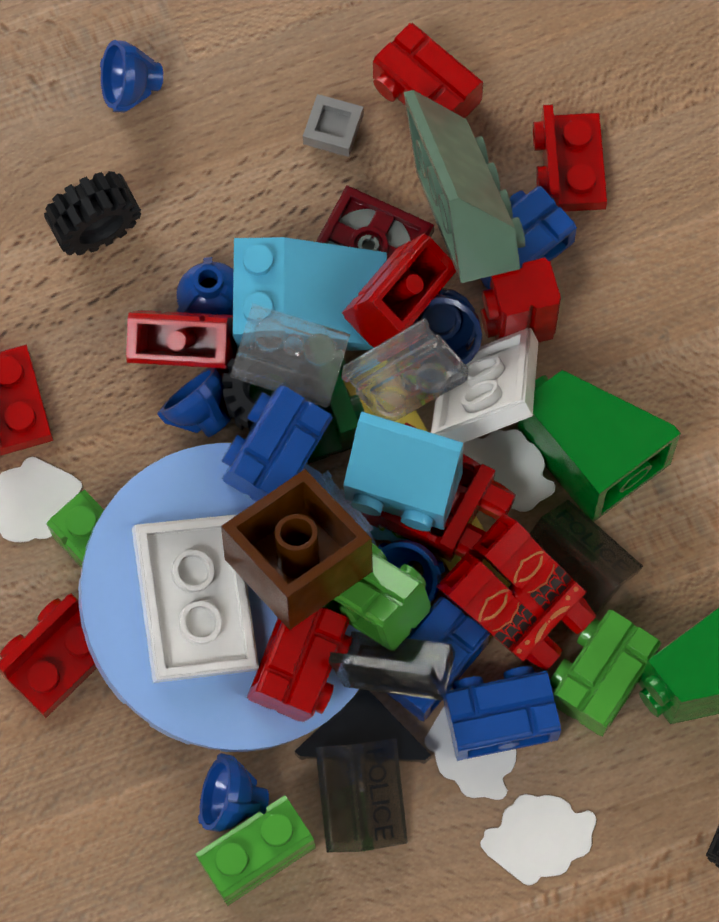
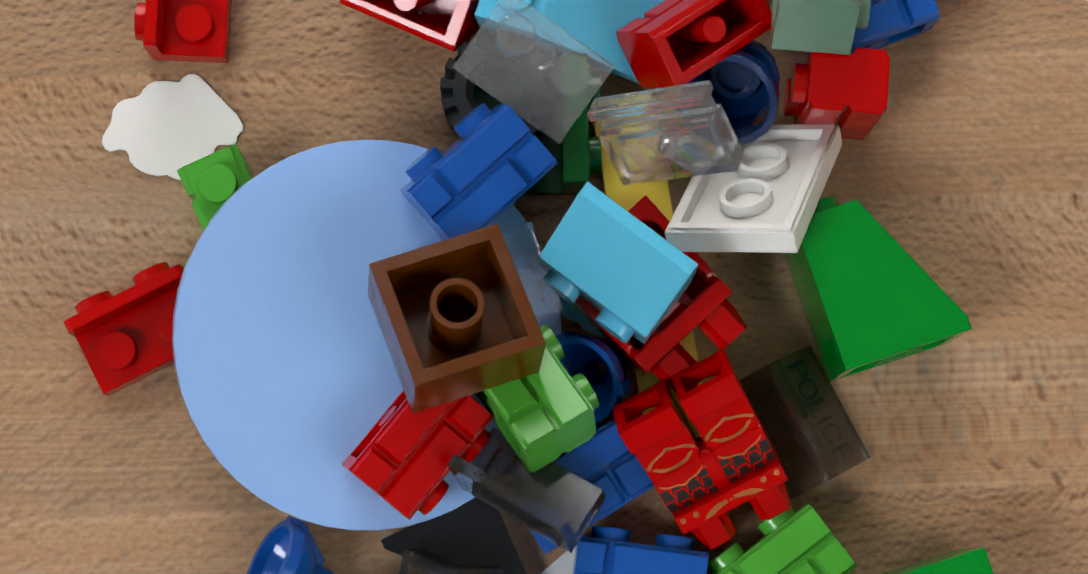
camera: 15 degrees right, 10 degrees up
white tile [132,514,259,683] -> none
blue piece [157,368,231,438] -> none
white sticker [463,429,555,512] -> none

